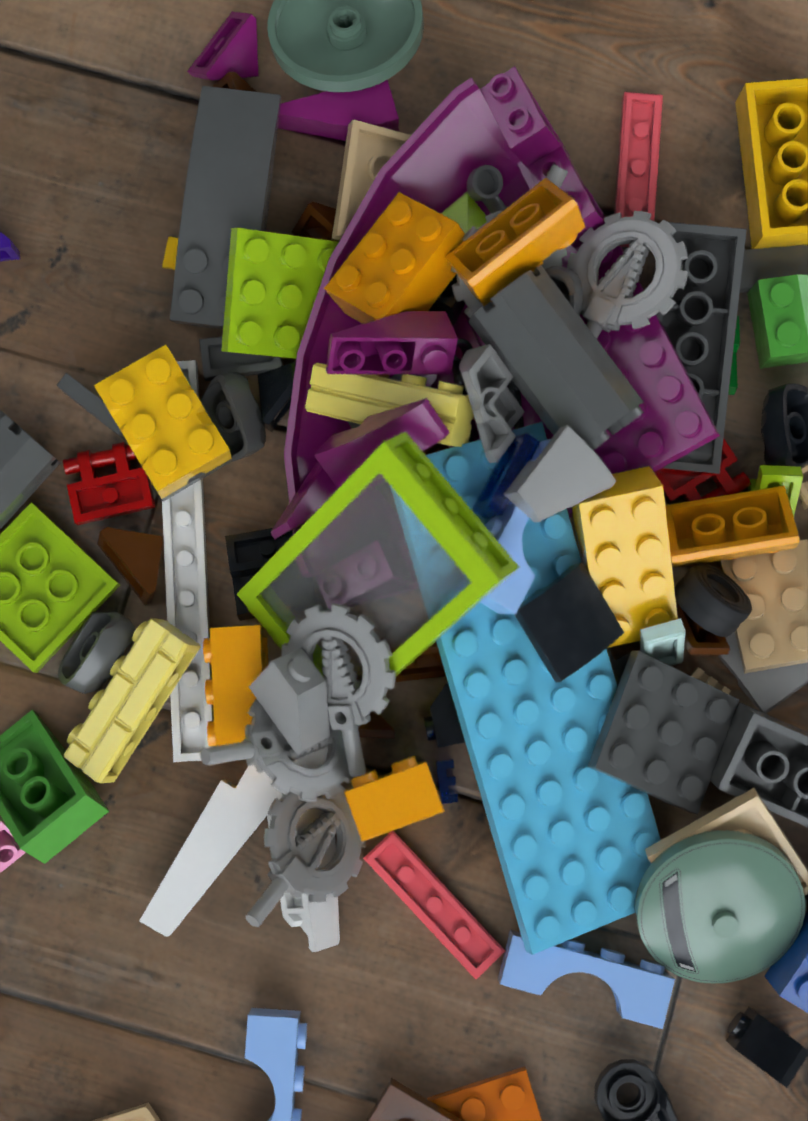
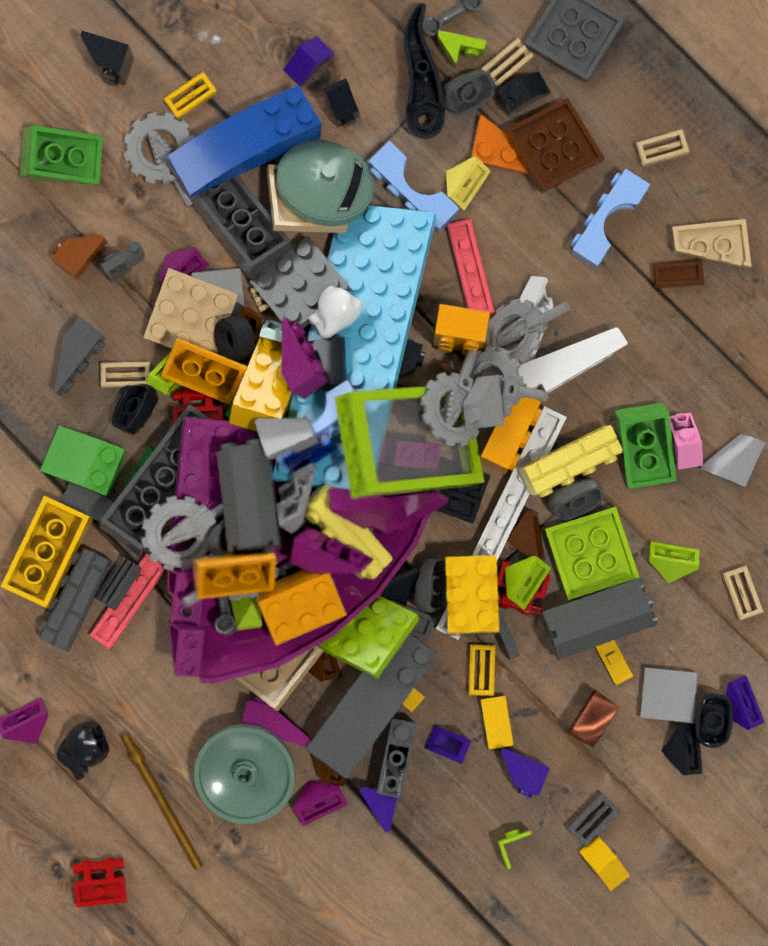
camera: 150 degrees left, 0 degrees up
clear blue tile [436,758,458,804] -> none
none -> dark grey brick [38,548,112,652]
none -> dark grey tile [95,556,142,611]
none -> magenta slope [281,317,328,400]
none -> white piece [308,286,363,338]
none -> dark purple slope [359,786,397,833]
none -> dark grey slope [377,718,417,799]
none -> dark purple slope [425,725,472,764]
none -> light yellow slope [446,156,491,211]
none -> yellow tile [469,645,495,696]
none -> yellow tile [480,696,514,749]
none -> lime slope [505,555,551,610]
none -> reddish brown tile [652,260,704,289]

